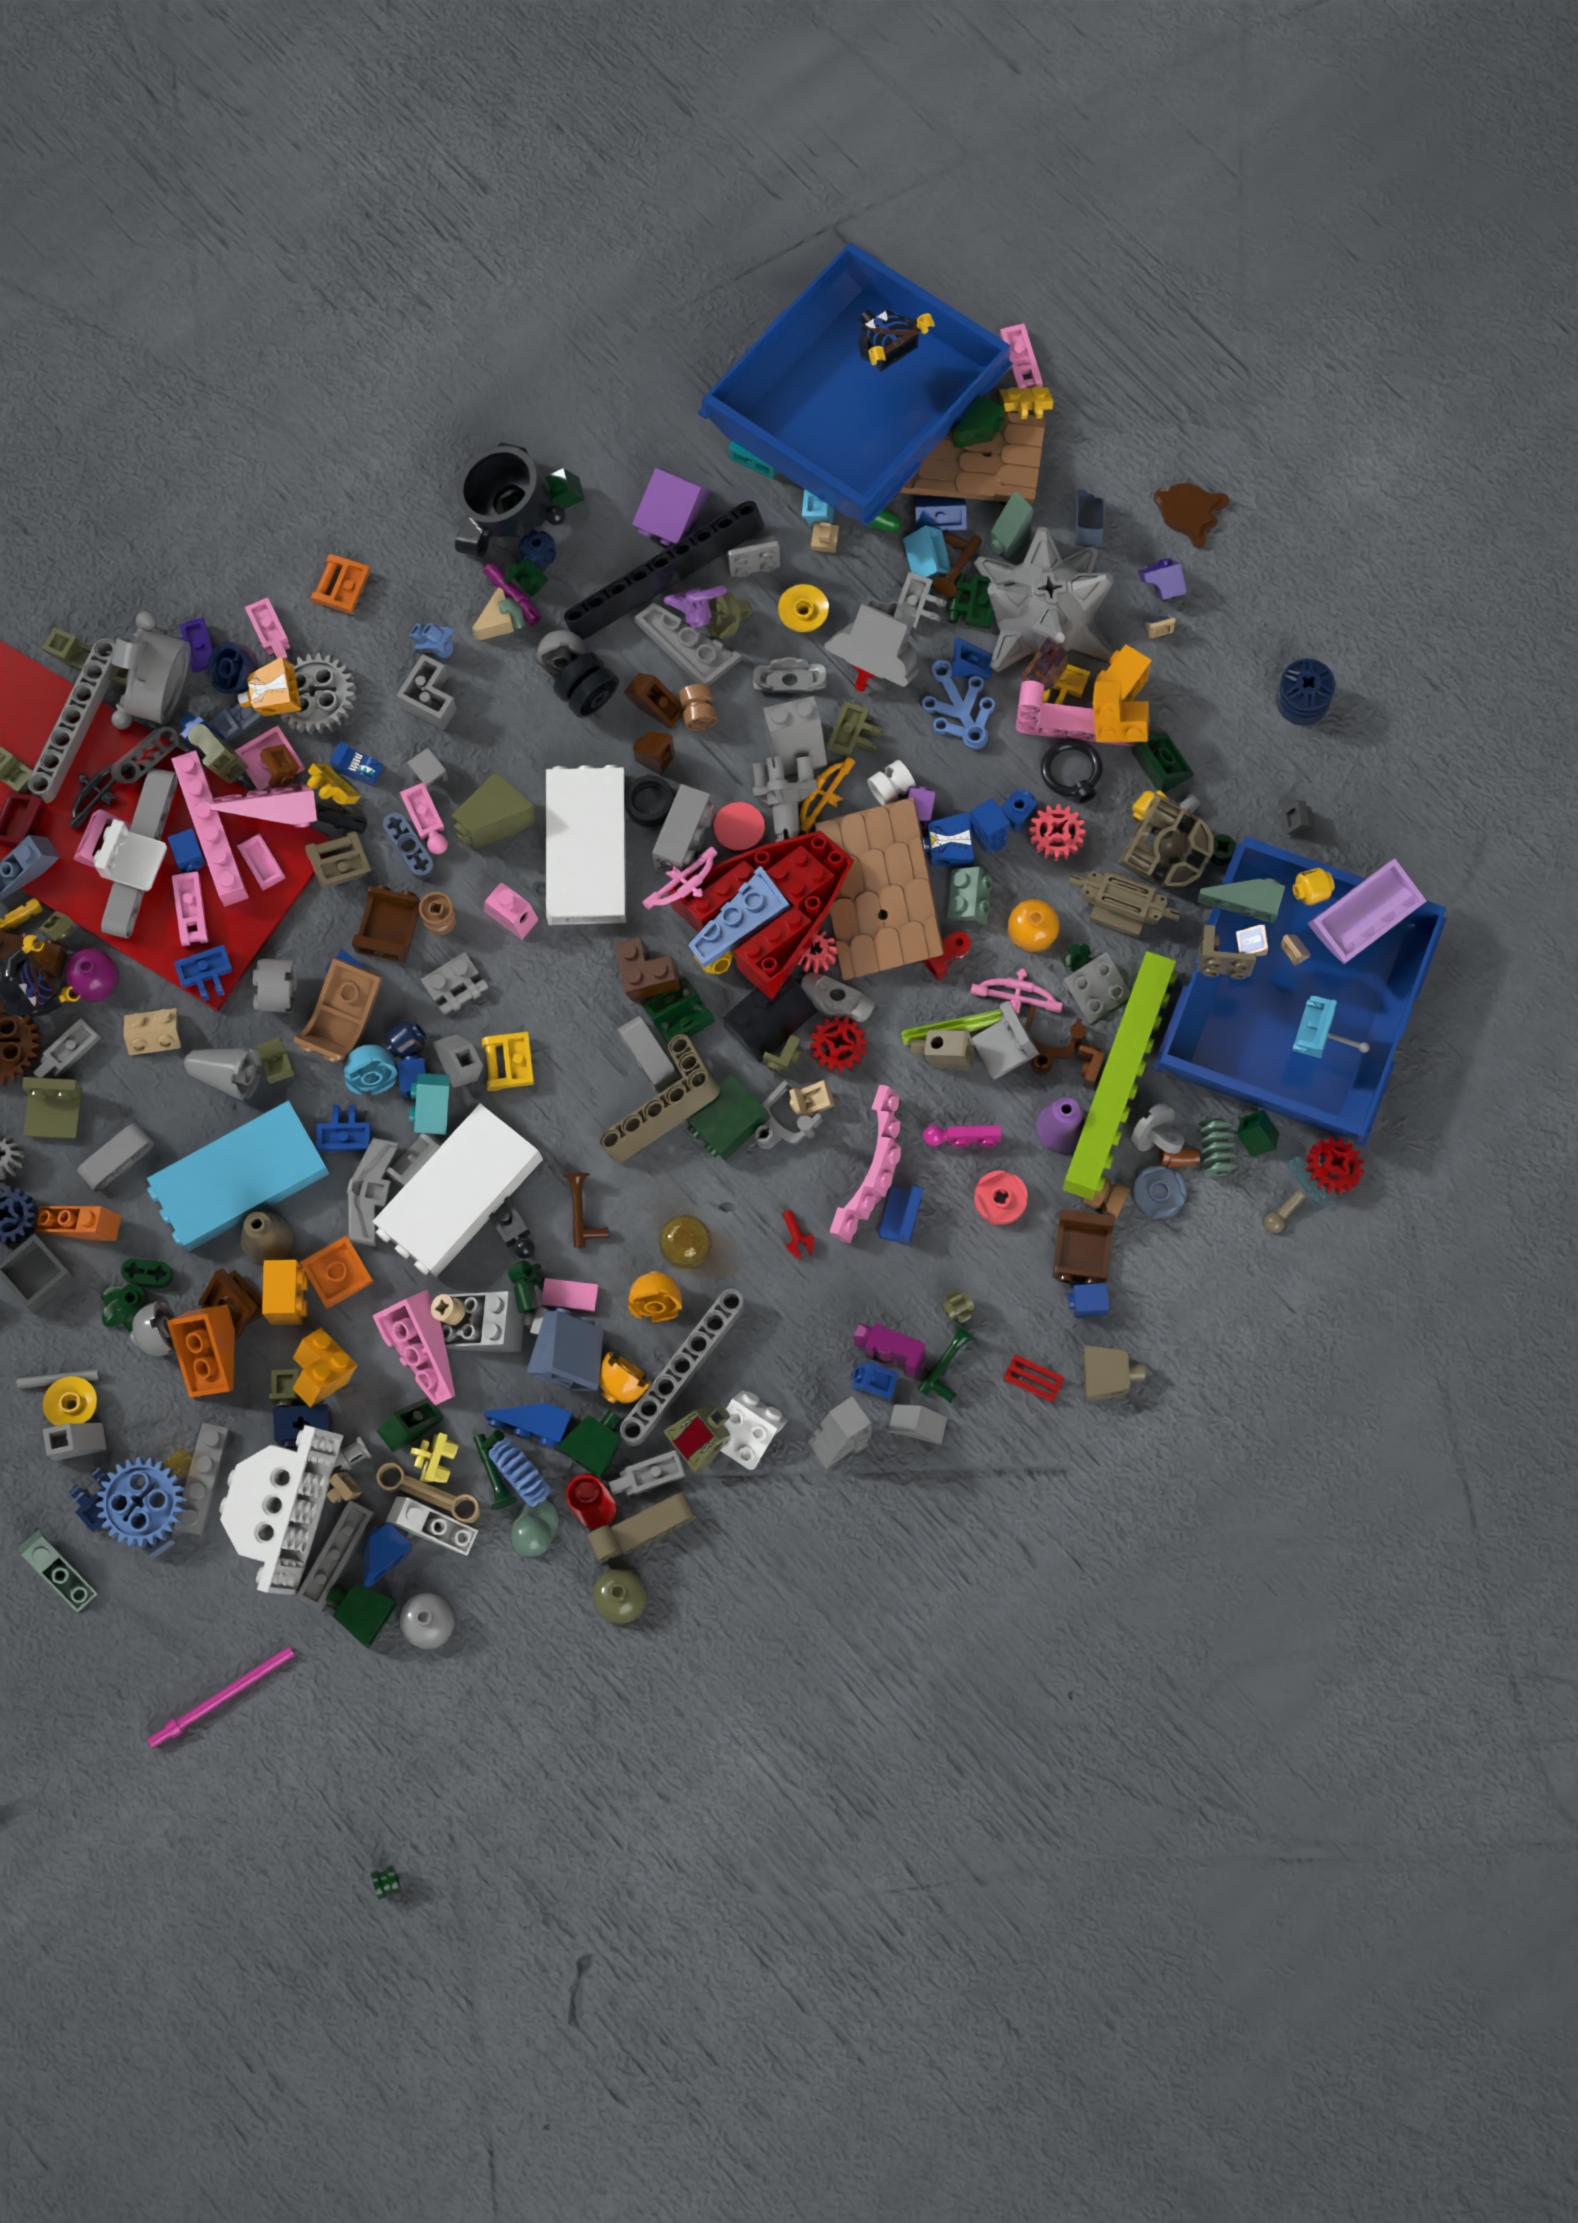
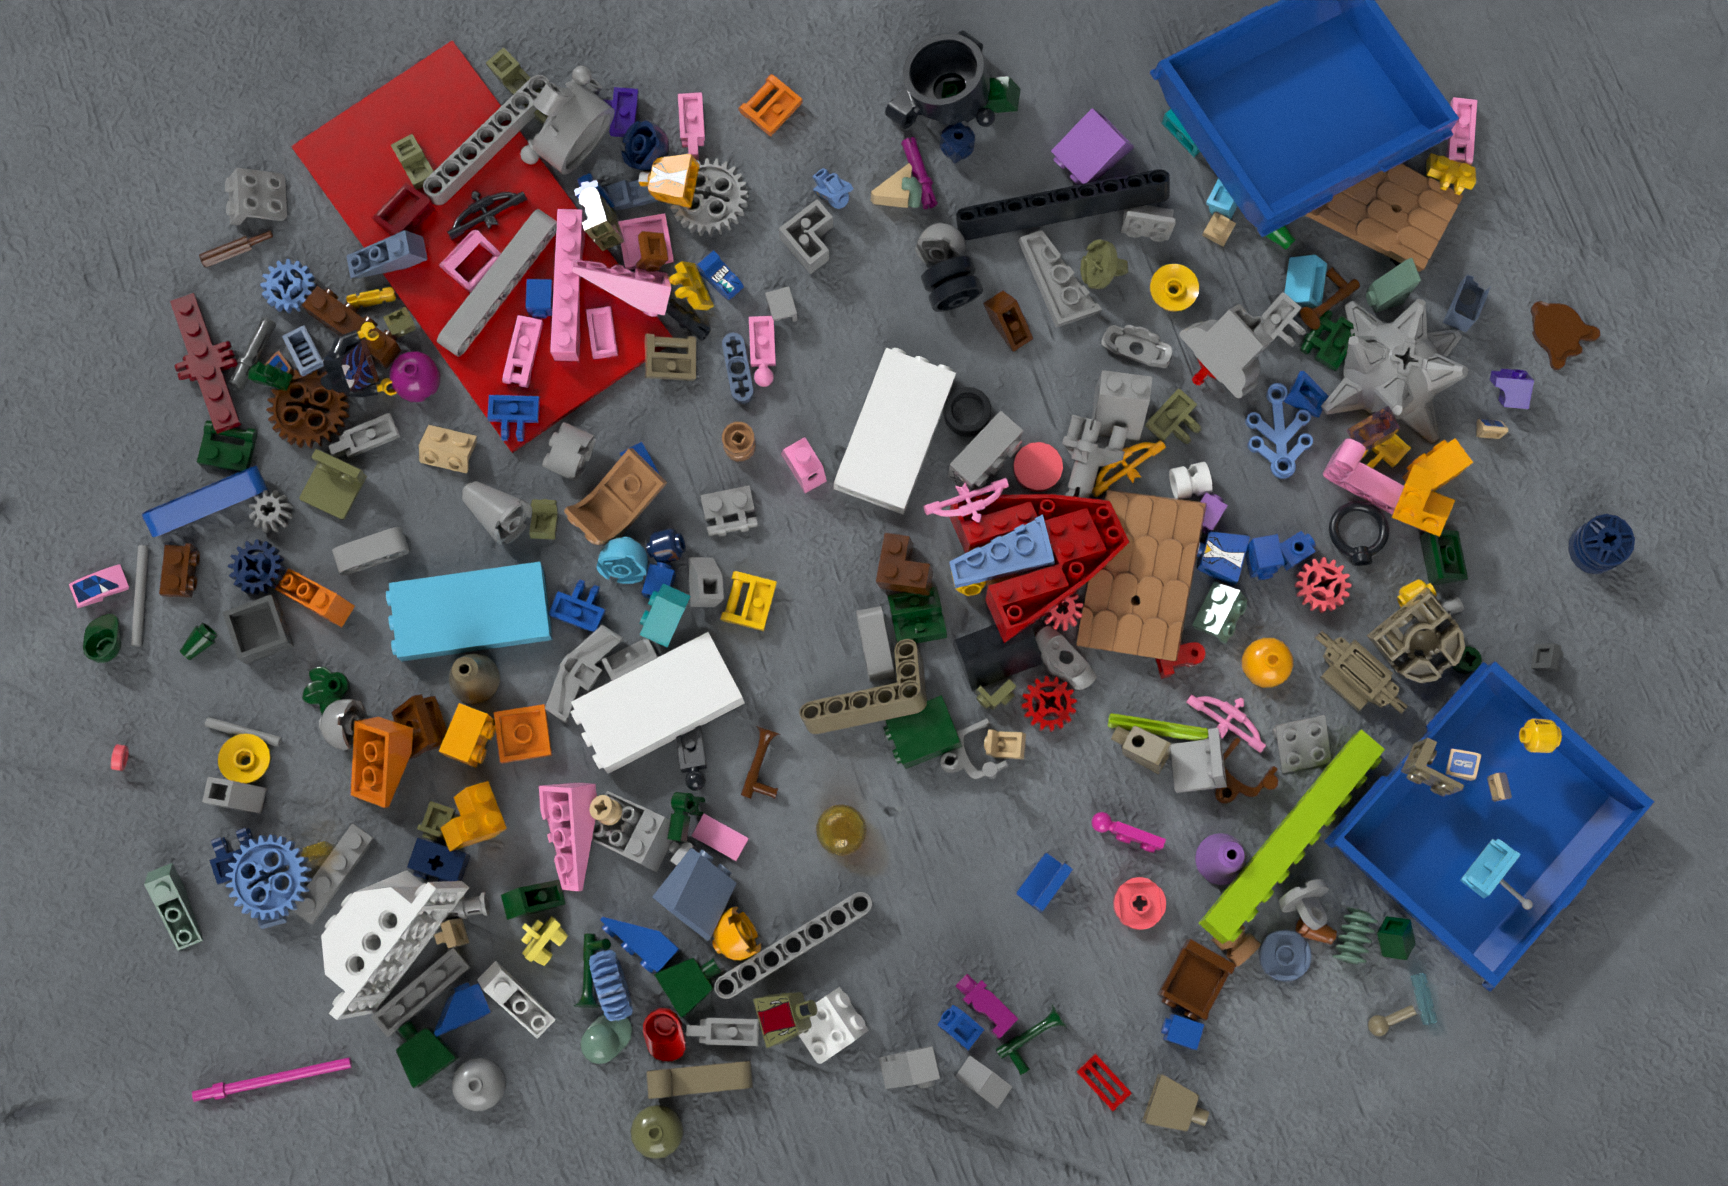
camera: 15 degrees right, 5 degrees up
white bracket [94,819,167,891] -> none
dark grey beam [111,727,179,784] -> none
dark green beam [121,1259,173,1288] -> none
reddish brown panel [352,885,420,963] -> none
tan piece [377,1463,480,1524] -> none
olive slope [451,772,537,850] -> none
dark green bracket [503,557,549,597] -> none
light orange cylinder [628,1271,682,1322] -> none
reddish brown slope [633,731,675,776] -> none
medium lavender piece [664,585,727,628] -> none
medium nougat wheel [678,684,718,731] -> none
red bar [782,1210,814,1260] -> none
bright pink piece [830,1085,902,1243] -> none
torso [858,310,935,372] -> none
blue panel [914,496,967,531] -> none
olive gear [941,1288,975,1324] -> none
dark green slope [954,395,1007,448] -> none
dark green plant [1062,943,1093,973] -> none
dark orange bracket [1077,1045,1105,1090] -> none
sand green slope [1197,879,1285,924] -> none
red gear [1305,1137,1364,1195] -> none
lavender slope [1307,859,1426,964] -> none

